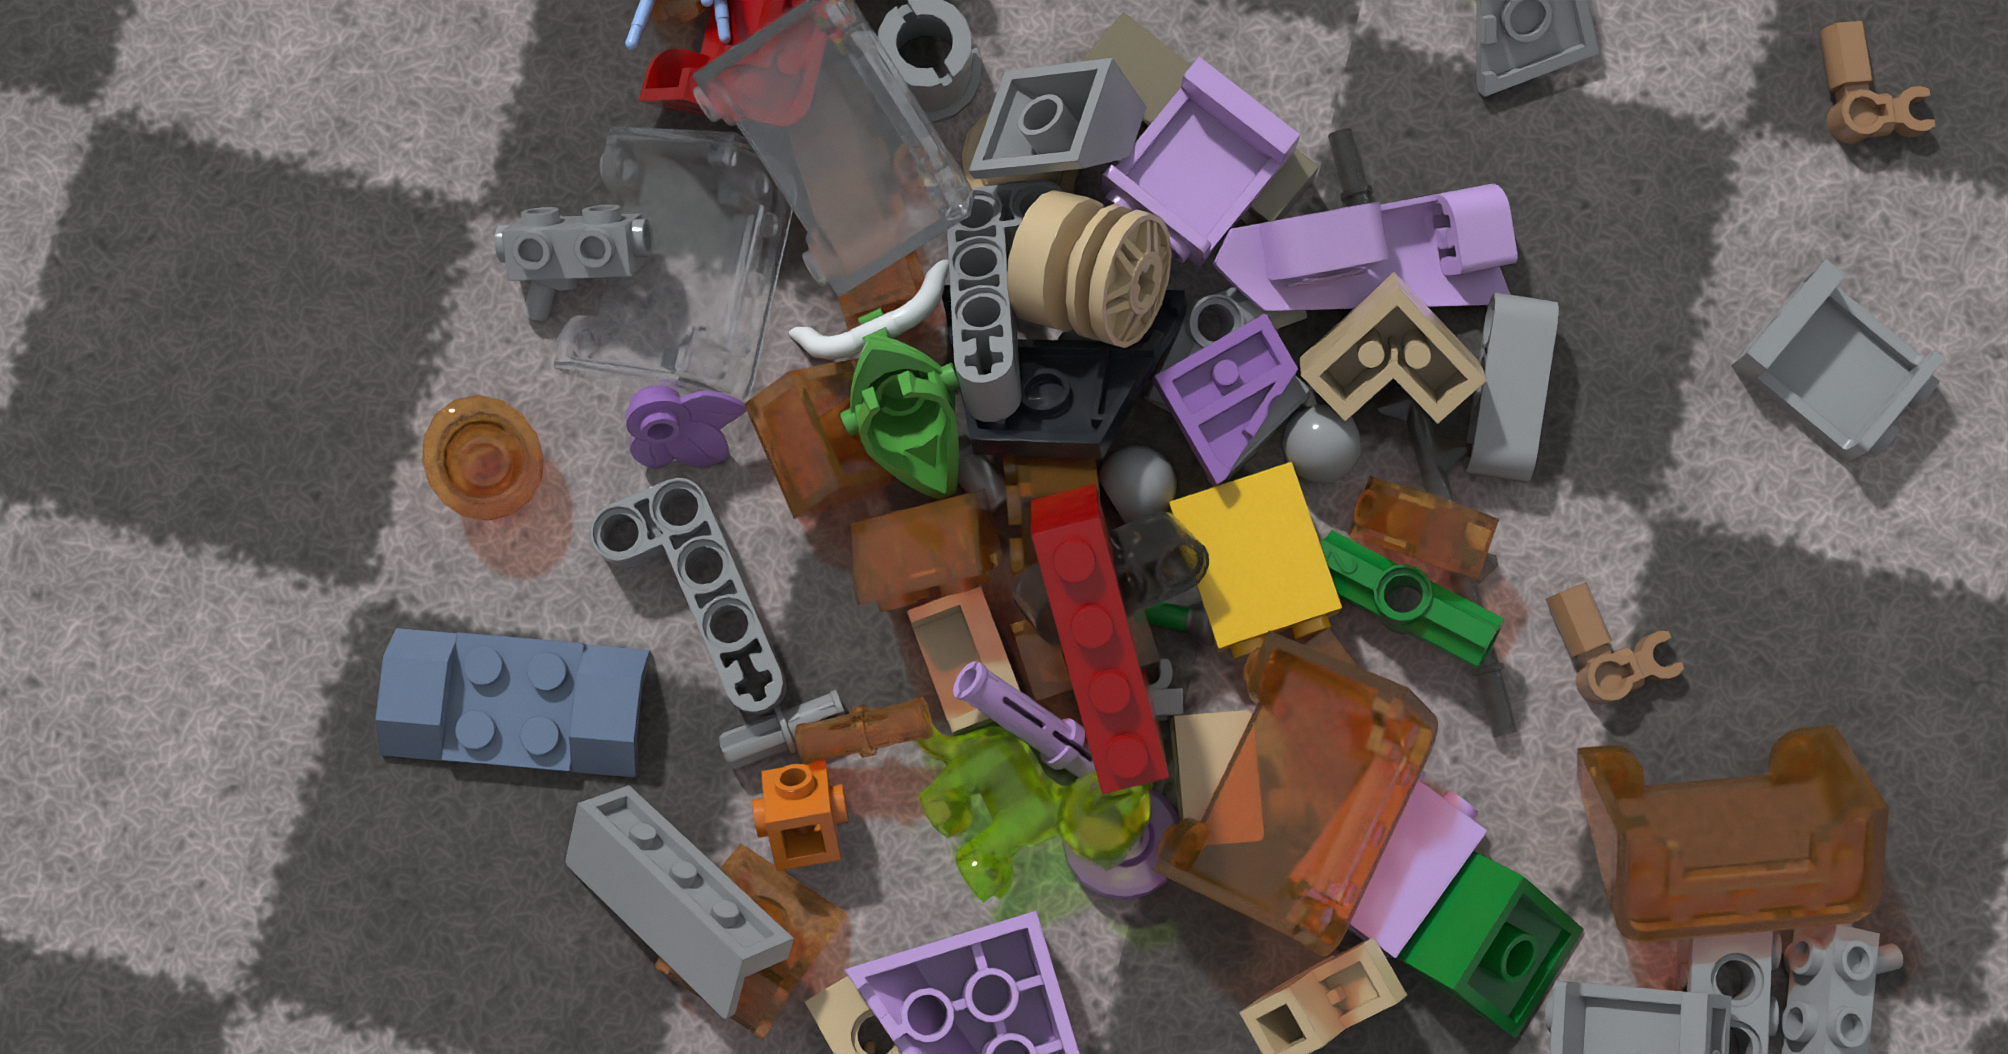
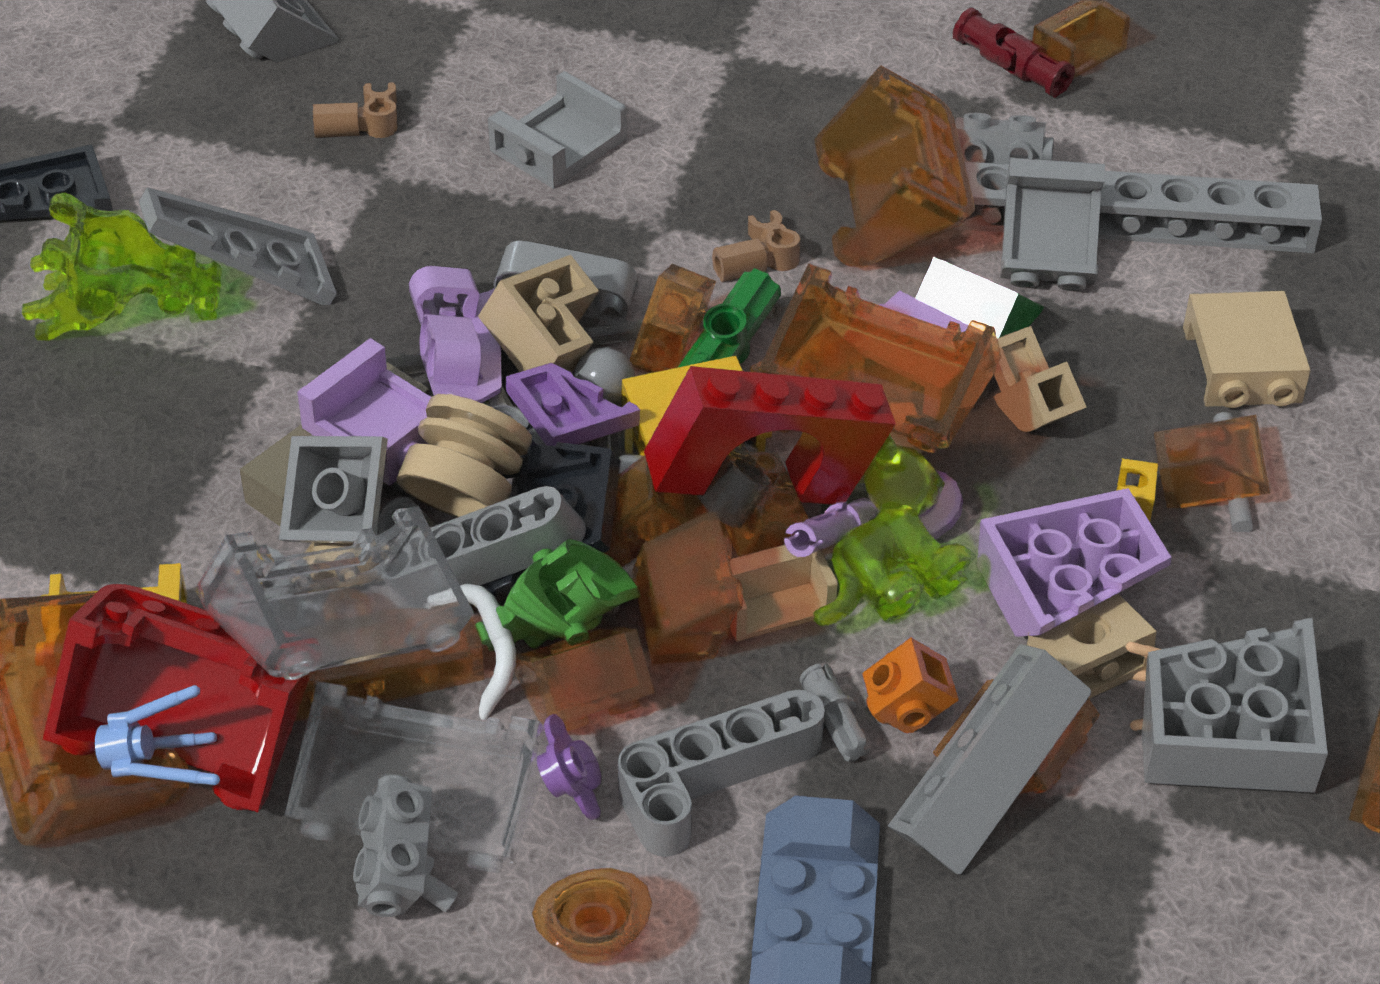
camera: 90 degrees left, 35 degrees down
clear orange pin [795,697,933,765] -> none

